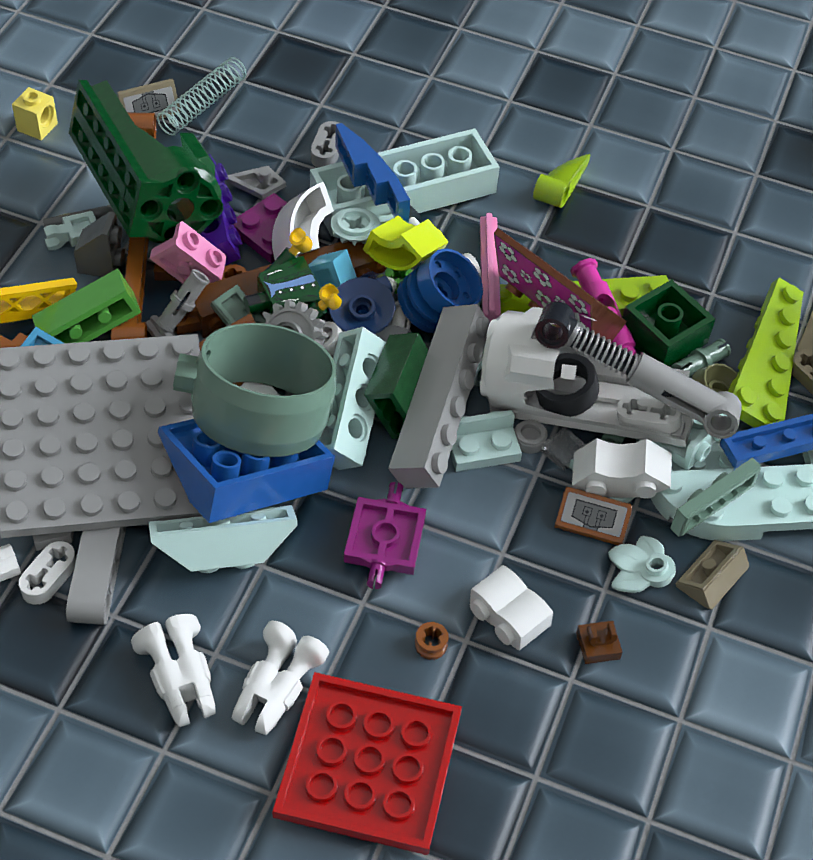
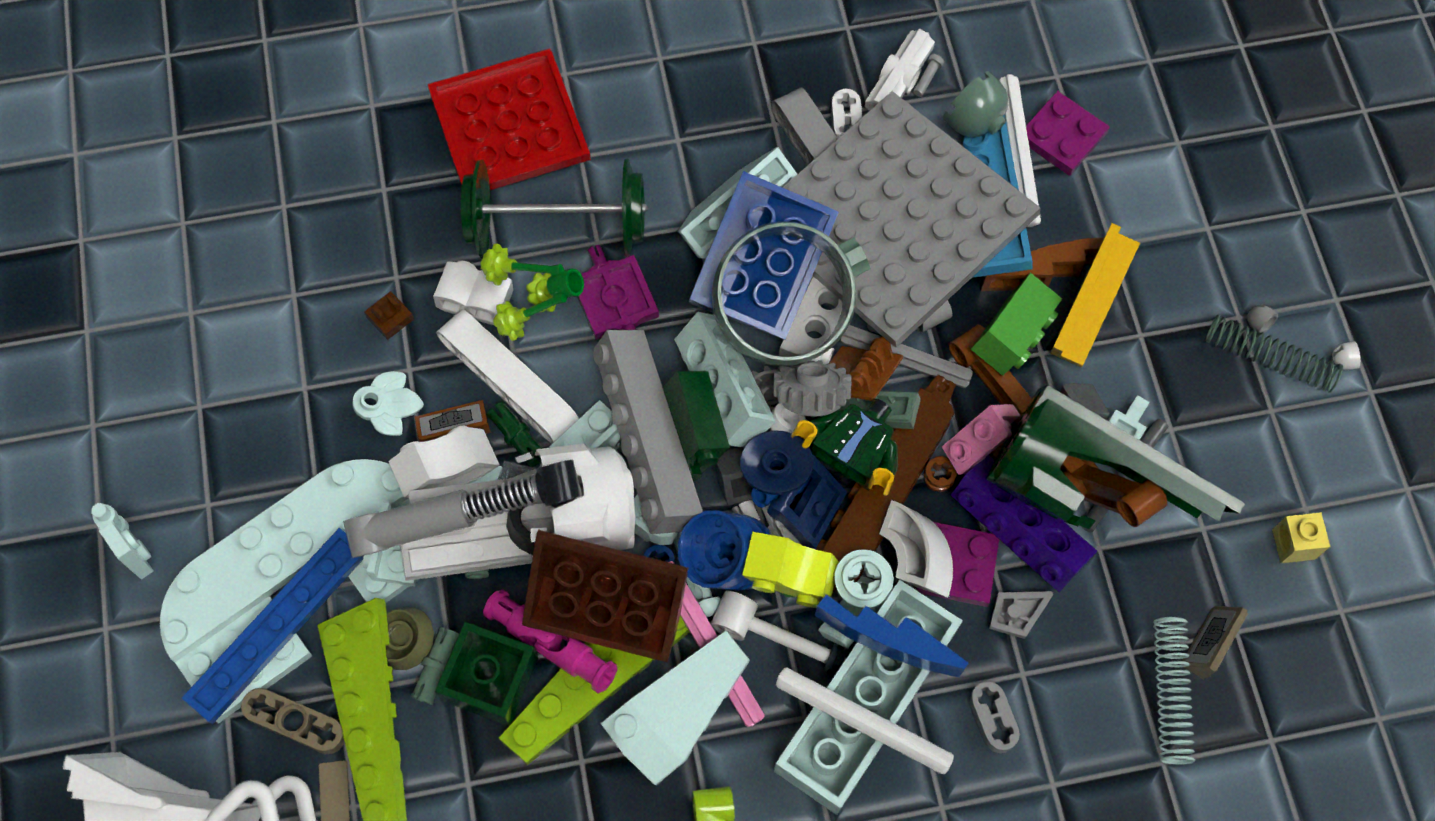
camera: 150 degrees right, 15 degrees up
white piece [131,614,216,727] -> none
light grey pin [156,269,210,333] -> none
white piece [232,620,329,735] -> none
medium azure panel [308,249,357,288] -> none
dark orange bush [415,622,449,660] -> none
sand green plate [670,457,761,537] -> none
dark tan slope [675,540,749,610] -> none
none -> white beam [436,309,579,443]
none -> dark green axle [460,159,649,258]
none -> lime plant [480,243,584,341]
none -> dark green pin [486,401,543,468]
none -> light aqua wedge [601,631,750,785]
none -> white axle [776,668,954,774]

